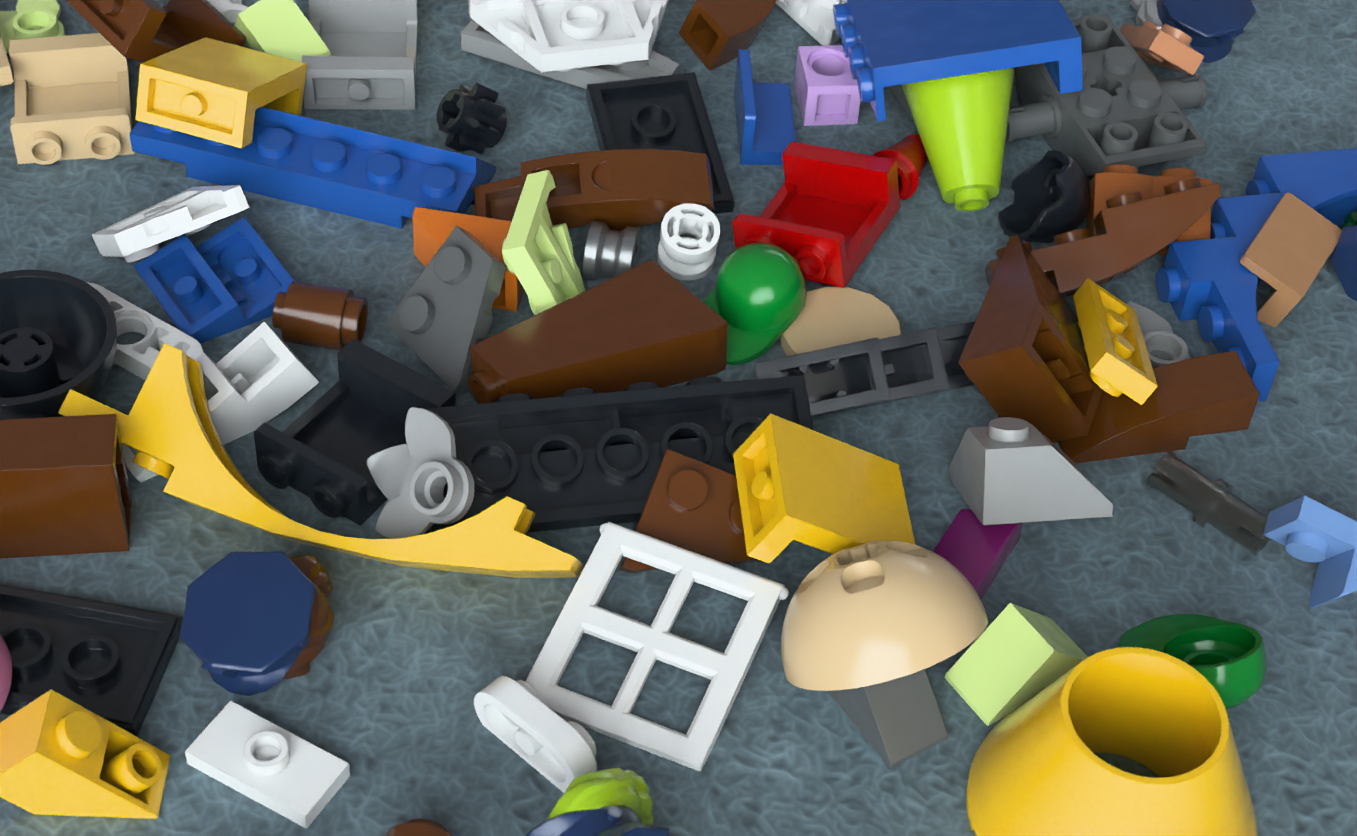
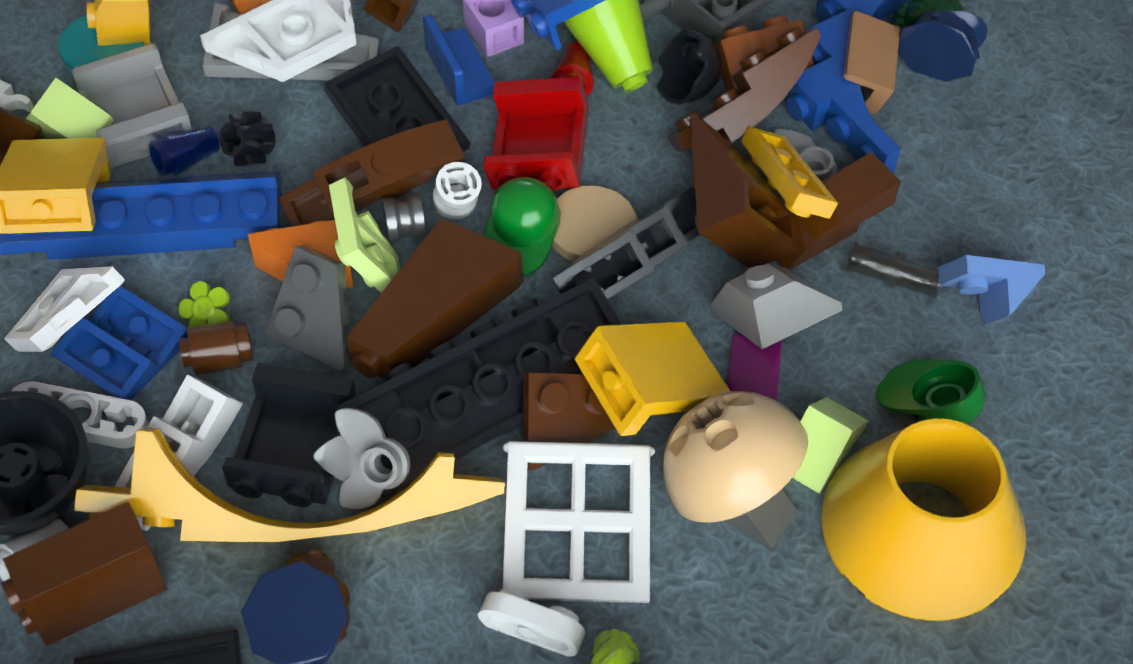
camera: 20 degrees left, 10 degrees up
none -> clear blue cone [148,126,220,176]
none -> lime plant [179,281,230,327]

